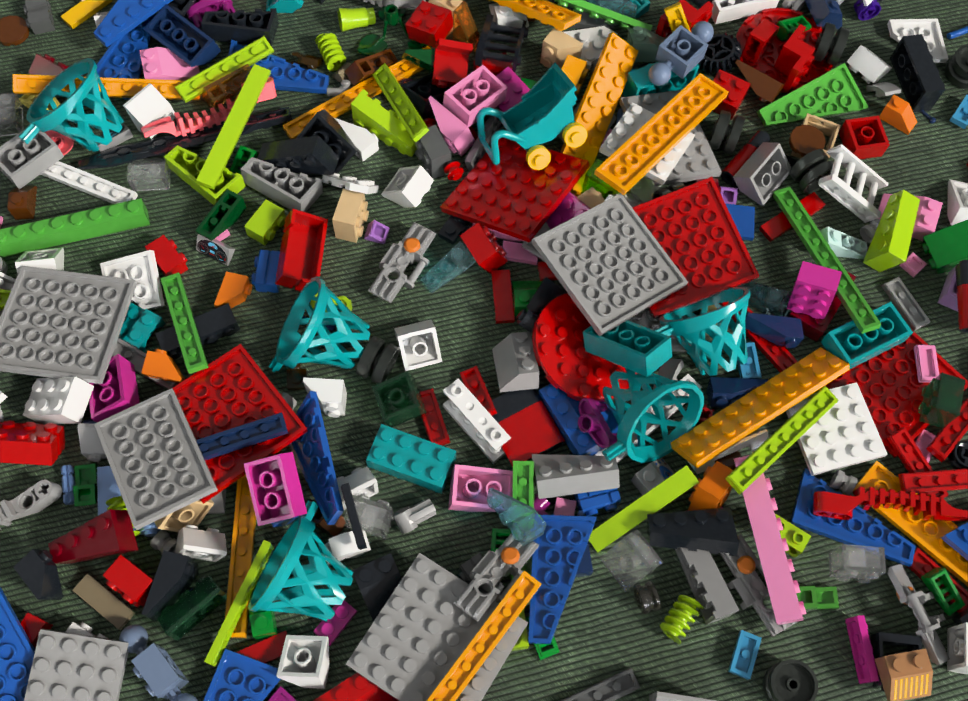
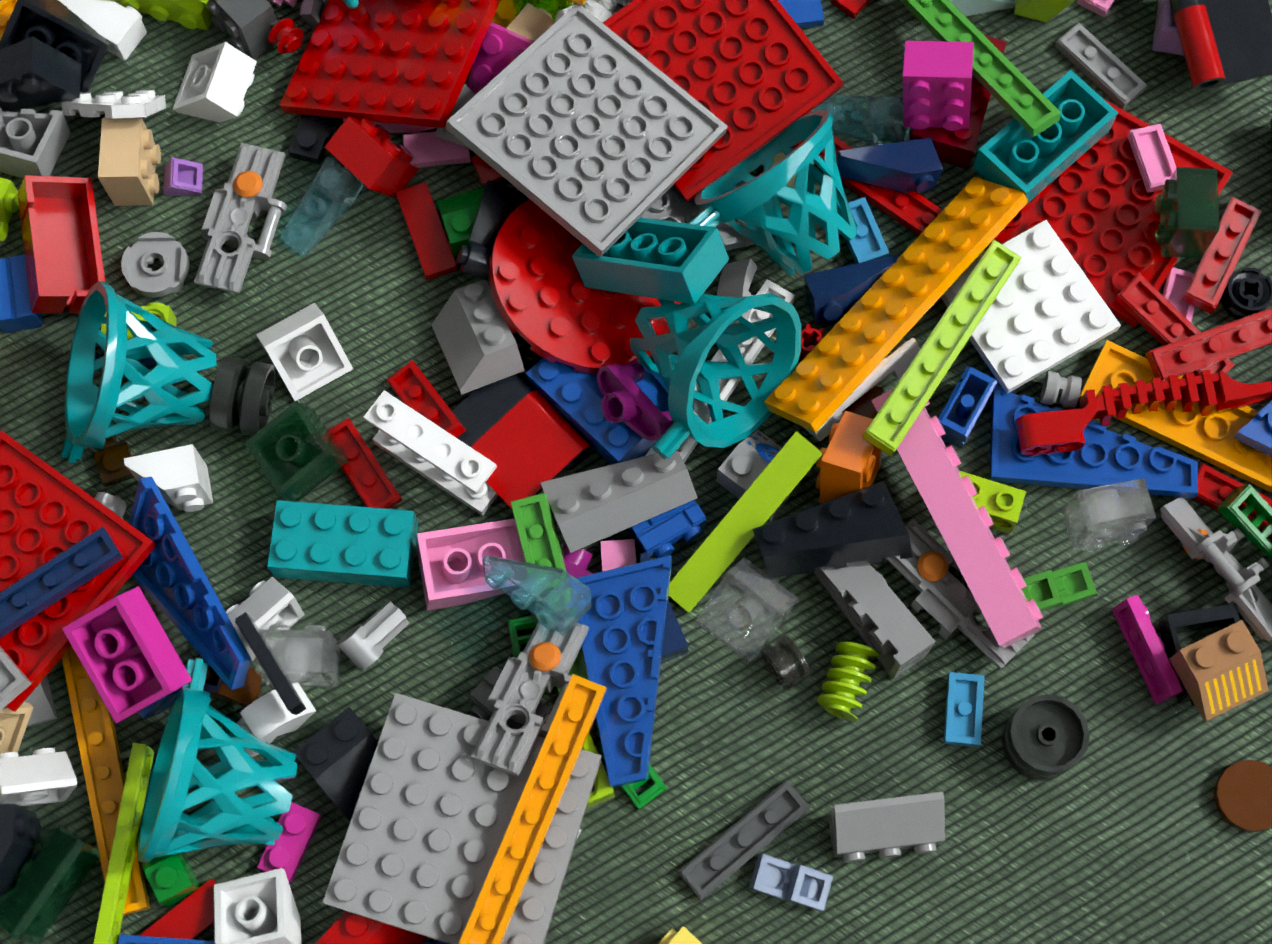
camera: 10 degrees left, 5 degrees up
none -> light grey plate [121,232,190,297]
none -> blue brick [938,366,998,449]

